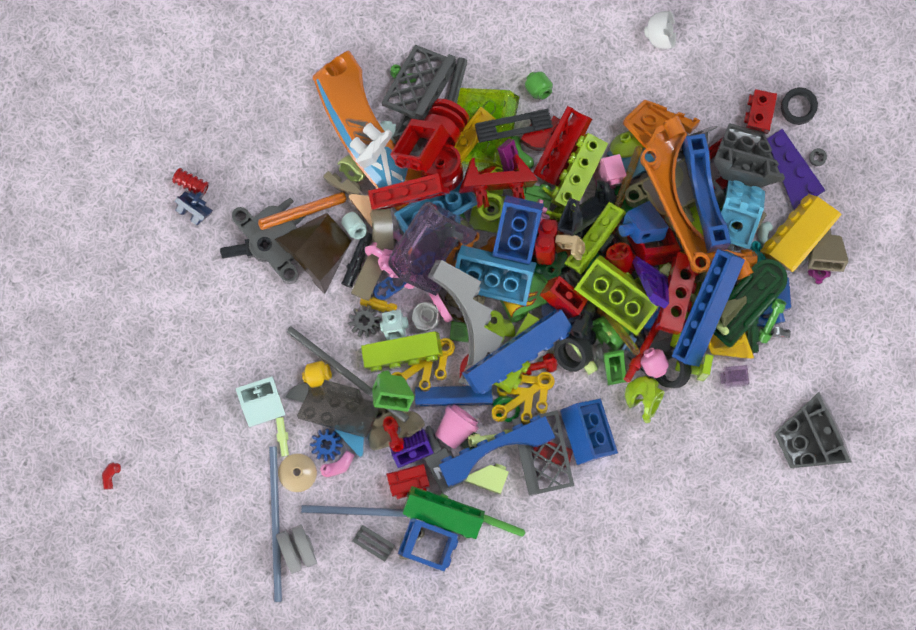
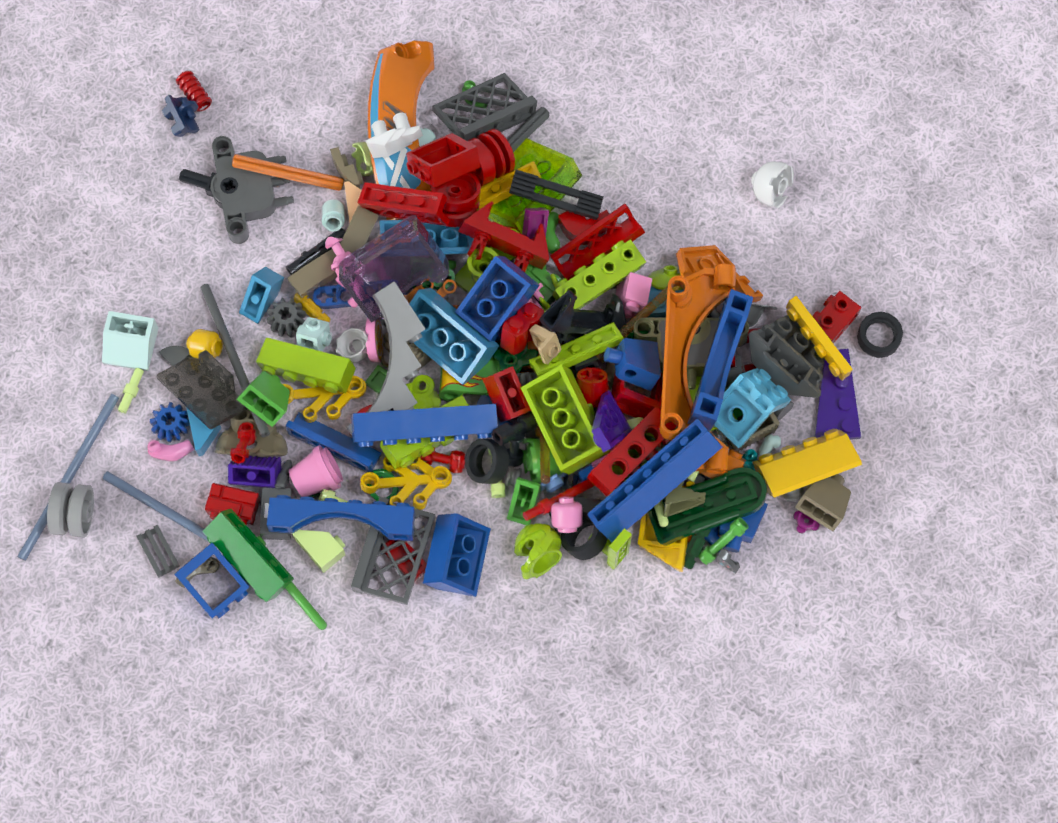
camera: 30 degrees right, 10 degrees down
dark brown wedge [275,213,352,294] -> none
tan dish [278,454,317,492] -> none
bright green head [525,71,553,100] -> none
clear purple brick [719,365,749,388] -> none
dark grey wedge [774,392,852,468] -> none
dark grey bush [809,148,827,166] -> none
none -> dark azure slope [239,267,285,324]
none -> yellow plate [786,296,853,380]

